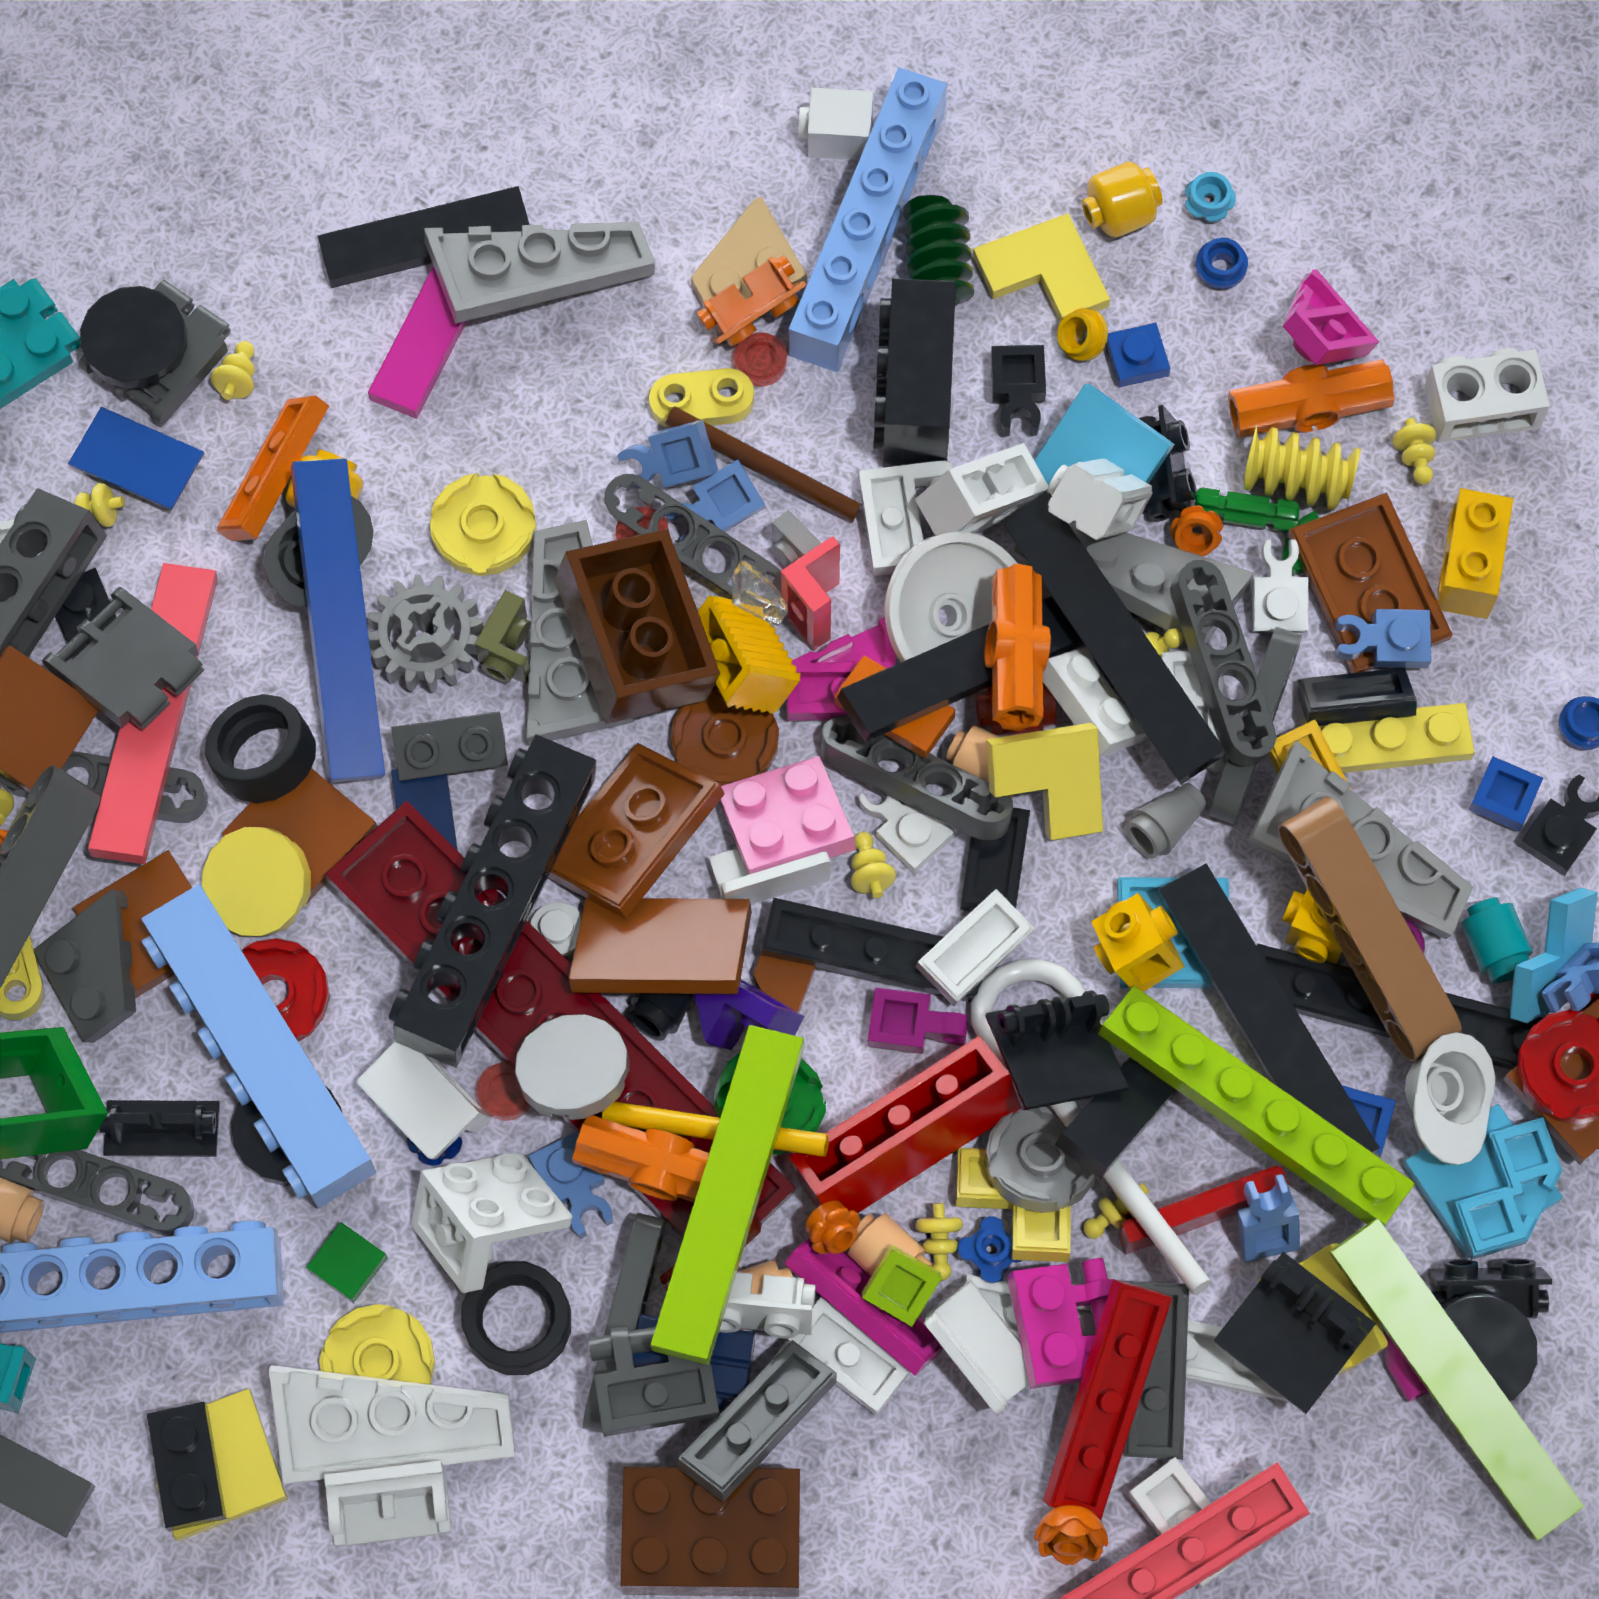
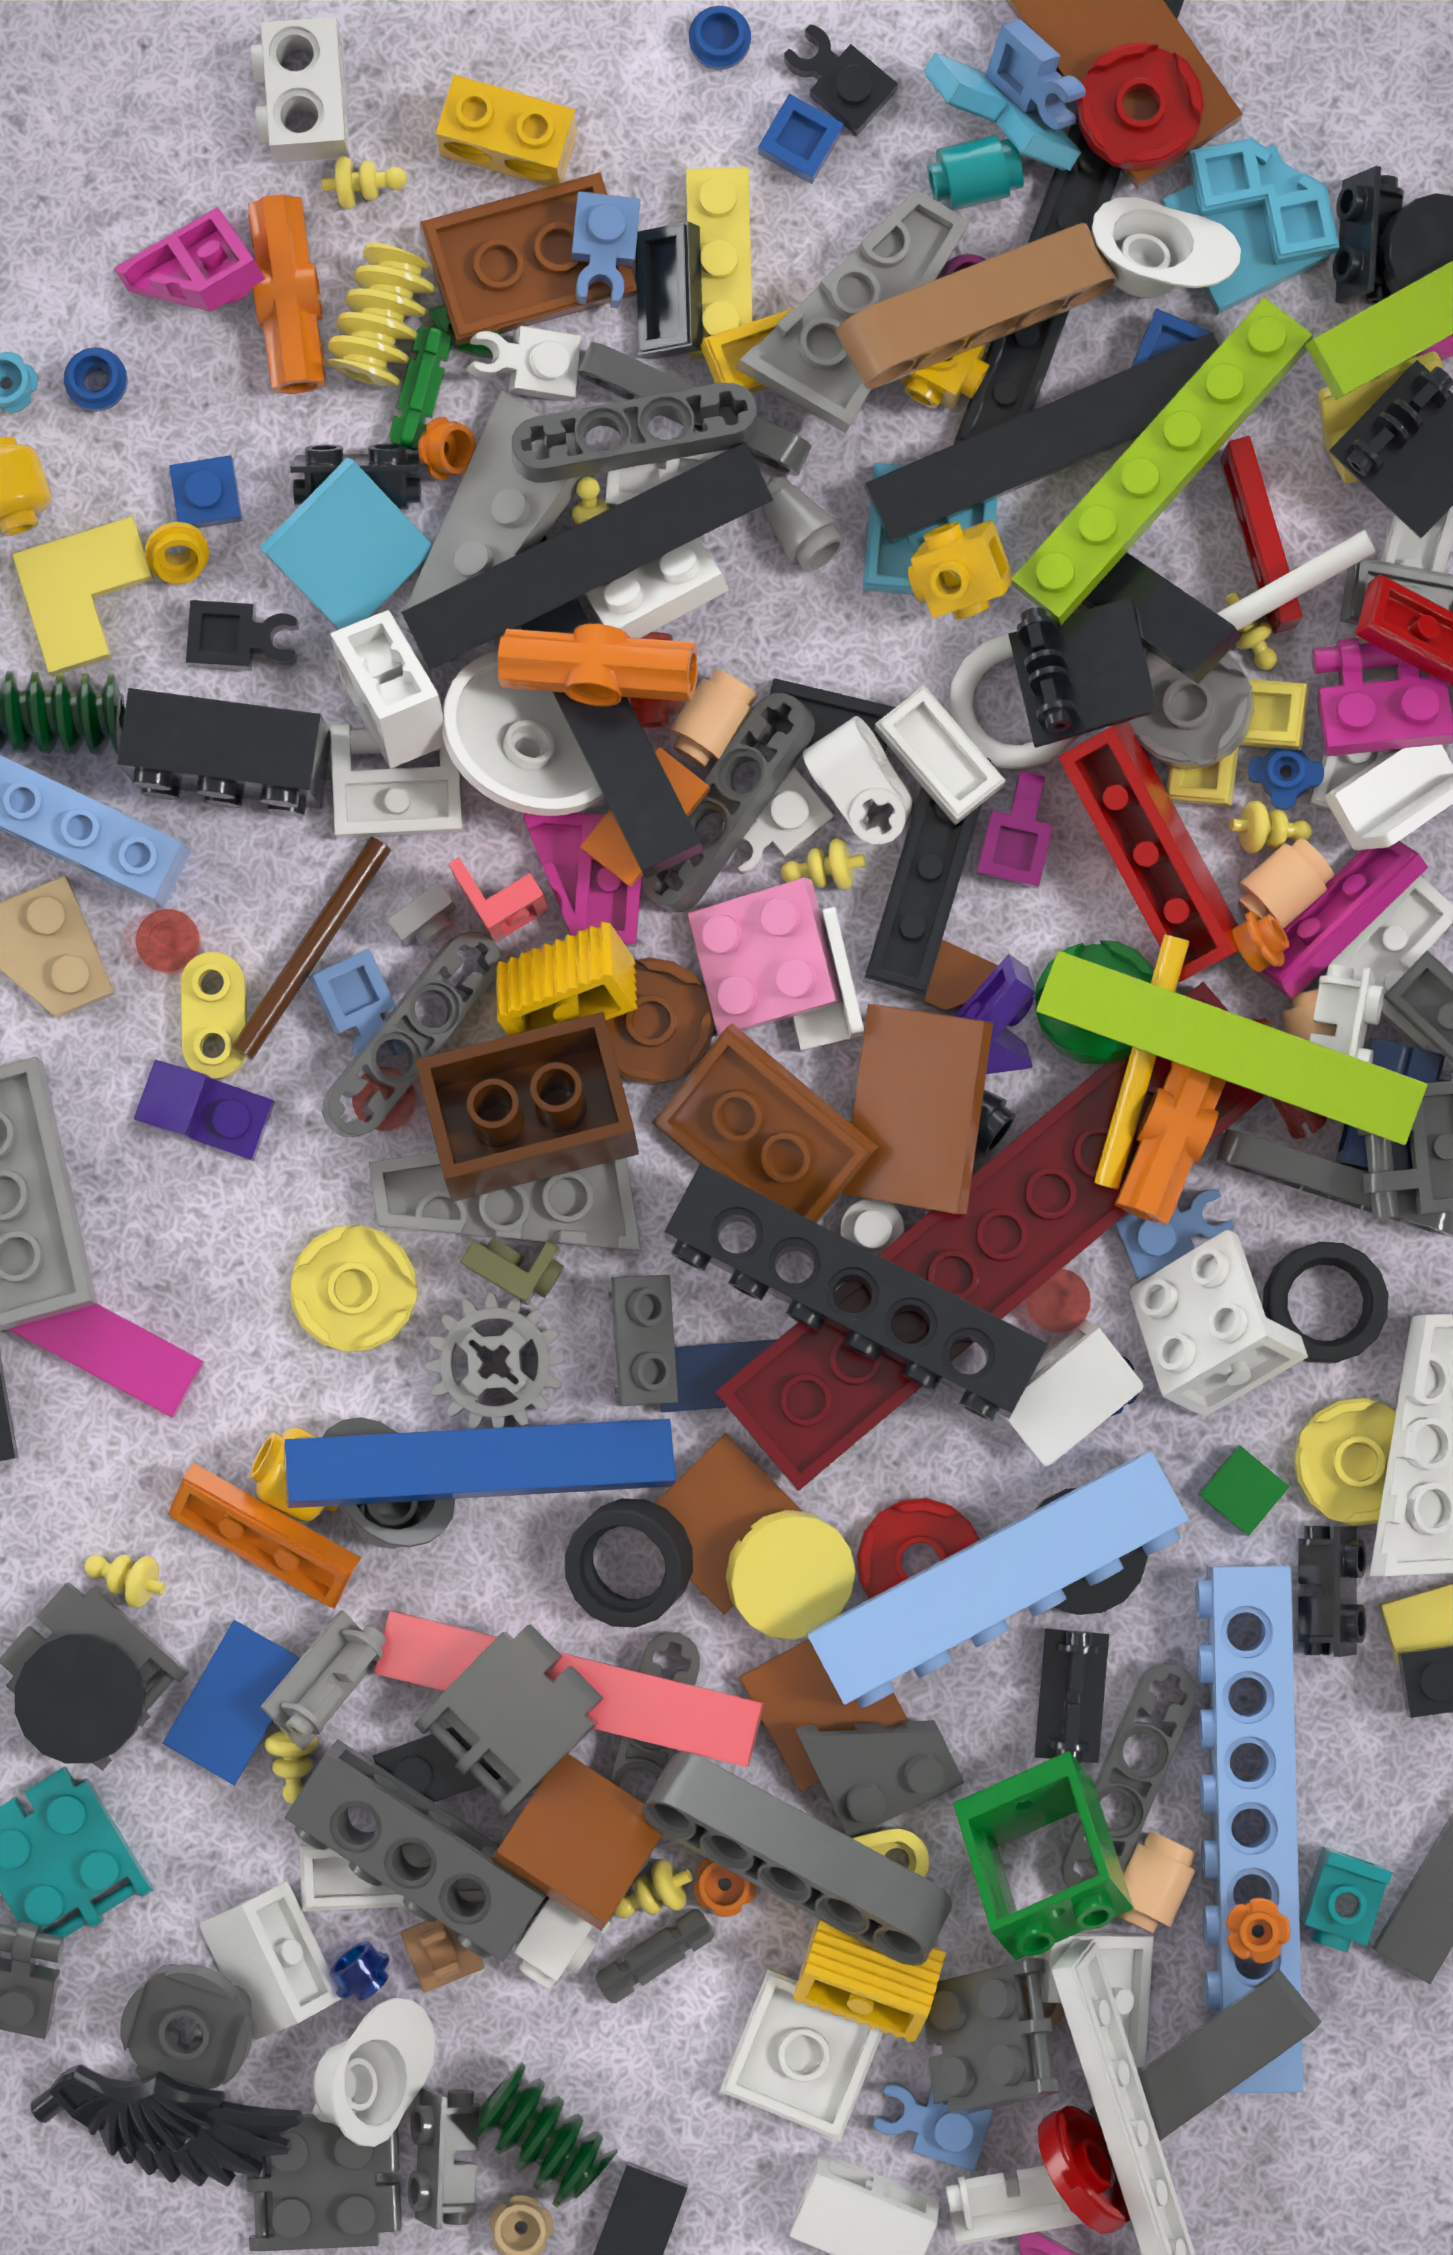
camera: 85 degrees left, 15 degrees up
tile [515,1014,630,1120] -> none
medium blue plate [617,420,718,488] -> none
orange hinge [696,255,807,347] -> none
clear tile [732,560,788,626] -> none
lime tile [862,1244,942,1327] -> none
light yellow tile [986,723,1103,840] -> none
white brick [1047,458,1152,540] -> none
medium blue plate [1237,1174,1300,1262] -> none
none -> dark purple slope [133,1059,275,1161]
none -> light grey hinge [260,1610,387,1751]
none -> white piece [803,716,913,844]
none -> black hinge [1298,1526,1366,1657]

